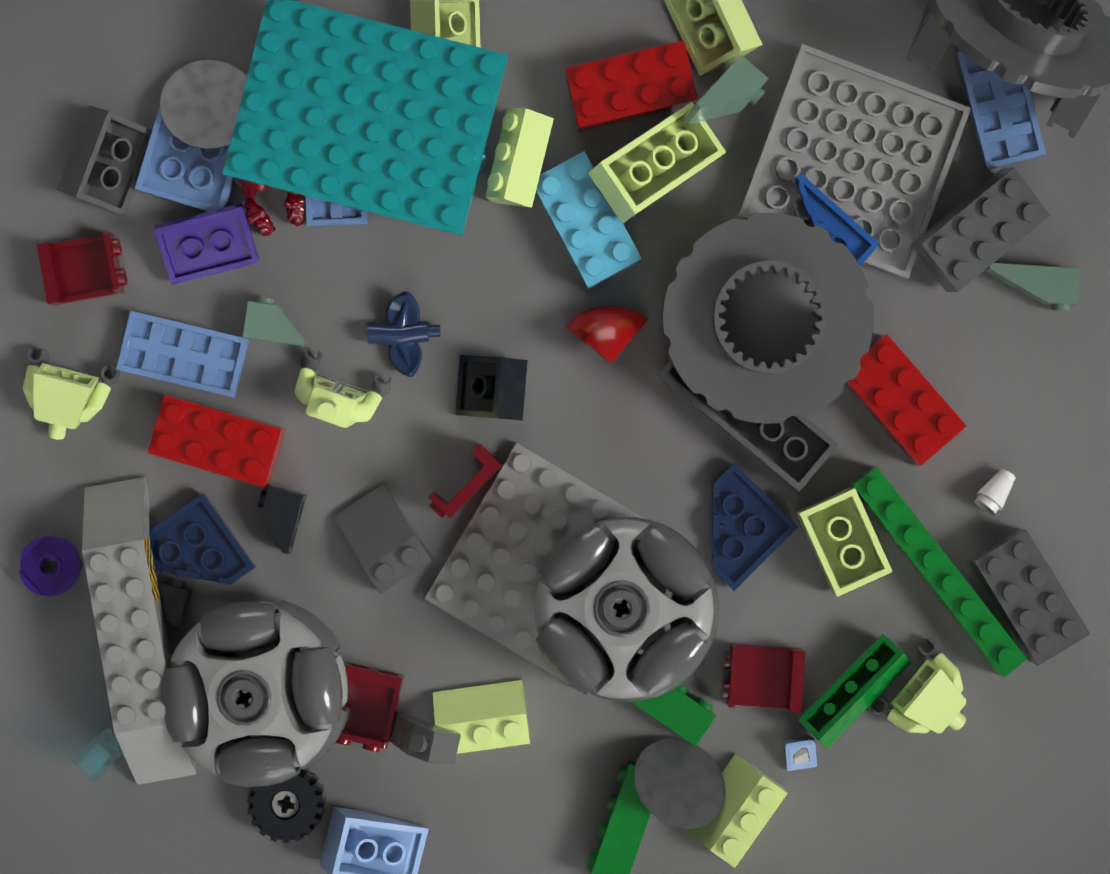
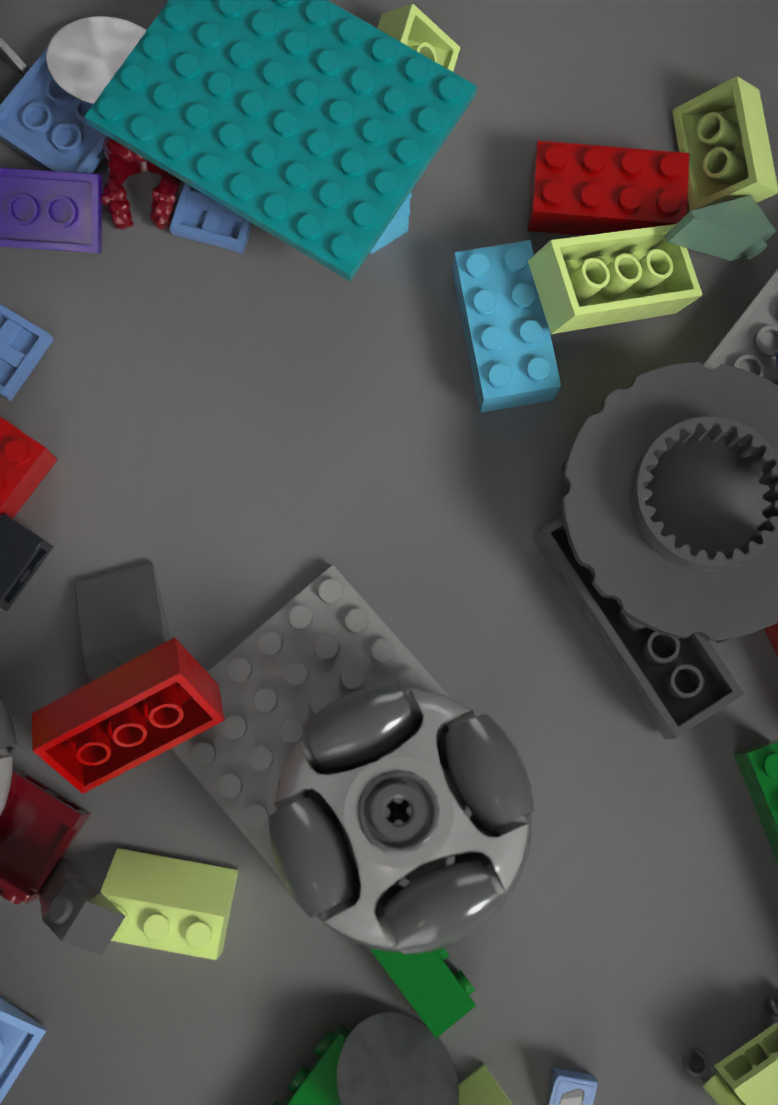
camera: 15 degrees right, 10 degrees down
sand green slope [243,297,307,347] -> none
yellowish green torso [295,348,392,428] -> none
dark blue plant [367,291,441,377] -> none
dark red panel [428,444,503,518] -> none
black slope [455,355,528,421] -> none
yellowish green slope [485,107,554,208] -> none
red brick [564,305,648,364] -> none
dark blue plate [712,463,798,591] -> none
dark red panel [722,644,806,712] -> none
yellowish green brick [796,487,893,597] -> none
green brick [798,634,911,749] -> none
none -> red brick [32,637,225,794]

